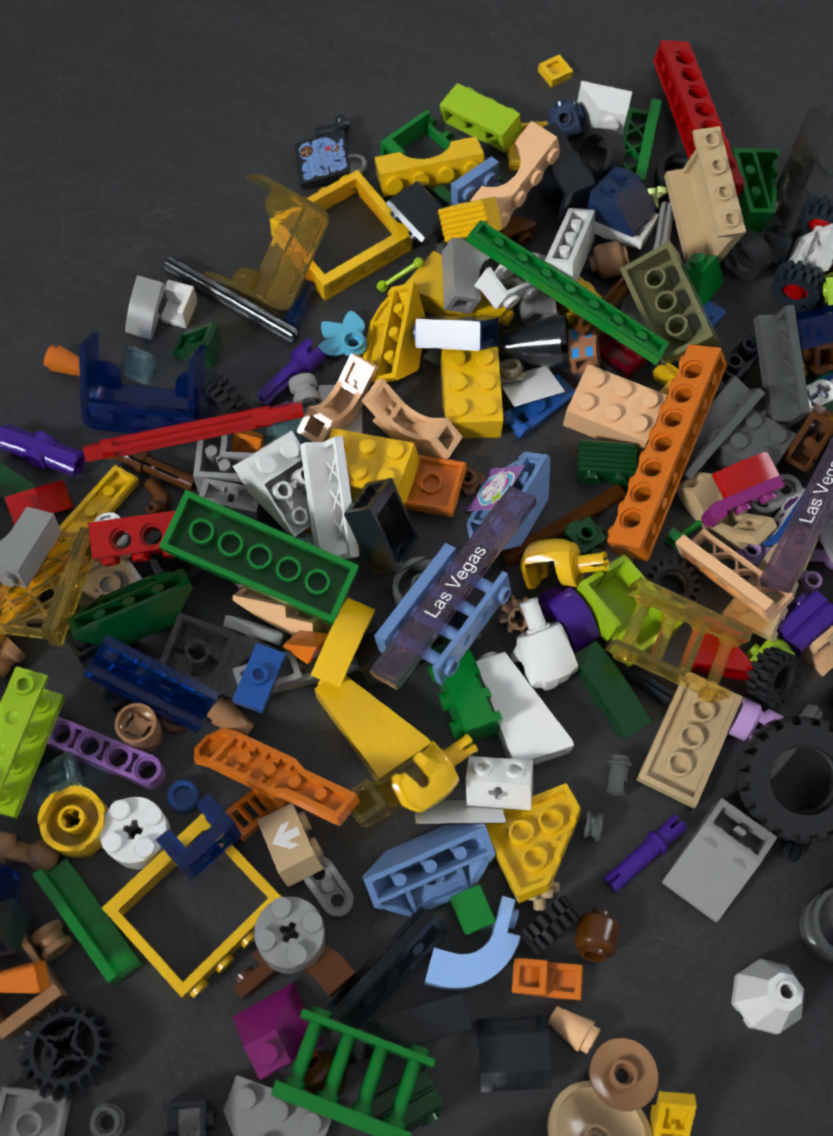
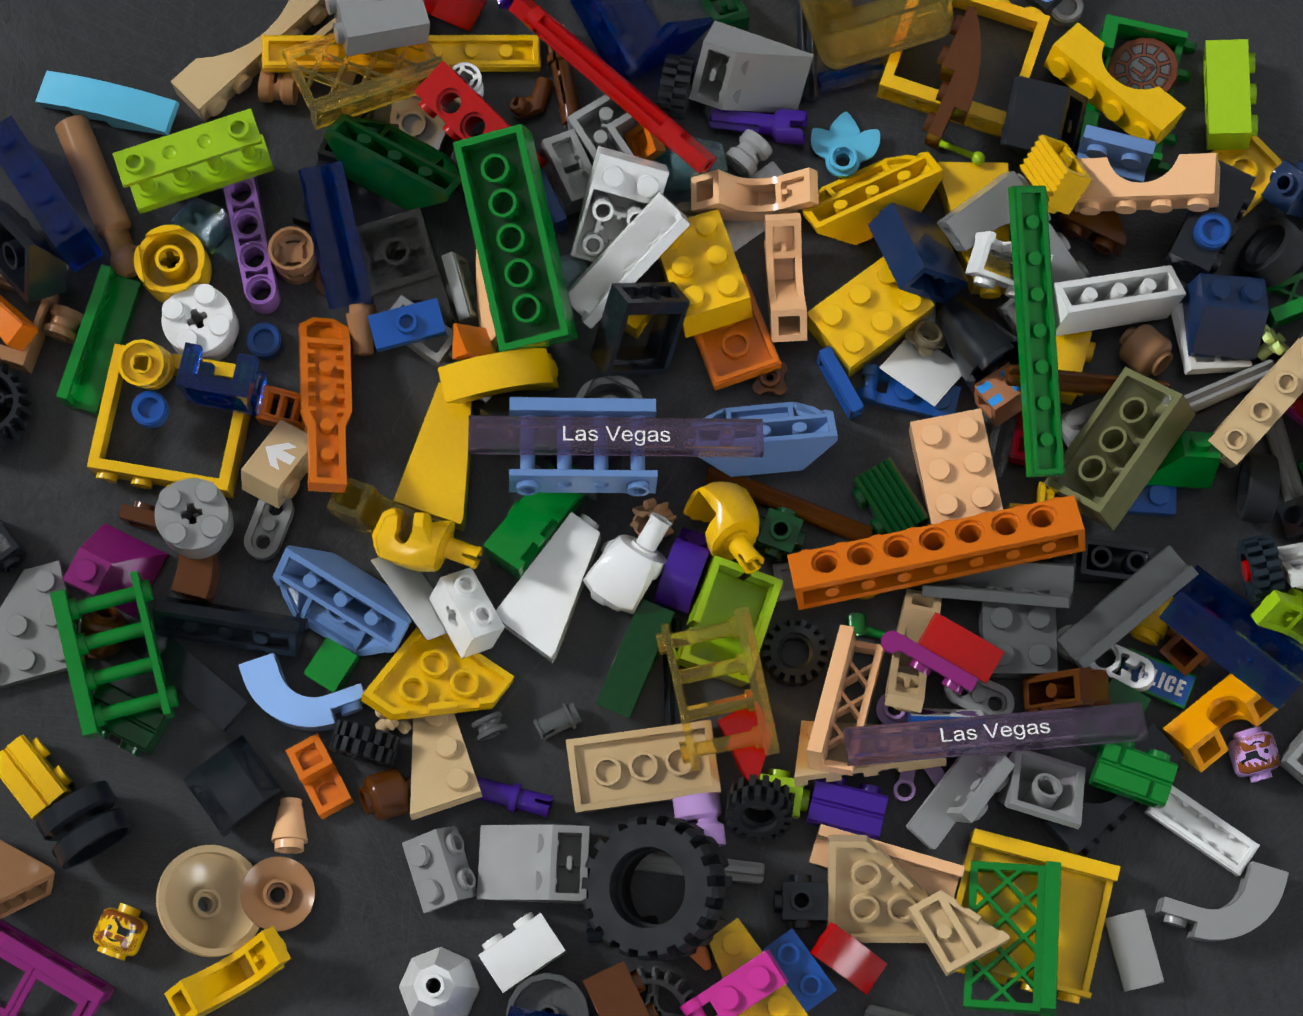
camera: 60 degrees right, 10 degrees up
sticker [465,465,525,511] -> none
none -> yellow wheel [117,339,175,390]
none -> blue tile [131,391,169,429]
none -> light grey bracket [402,826,477,913]
none -> tan wing [410,713,482,820]
none -> white brick [478,912,567,994]
none -> light grey slope [689,21,814,113]
none -> blue tile [816,346,864,421]
none -> reddish brown slope [922,5,981,150]
none -> tile [1108,38,1178,94]
none -> blue tile [1193,212,1232,251]

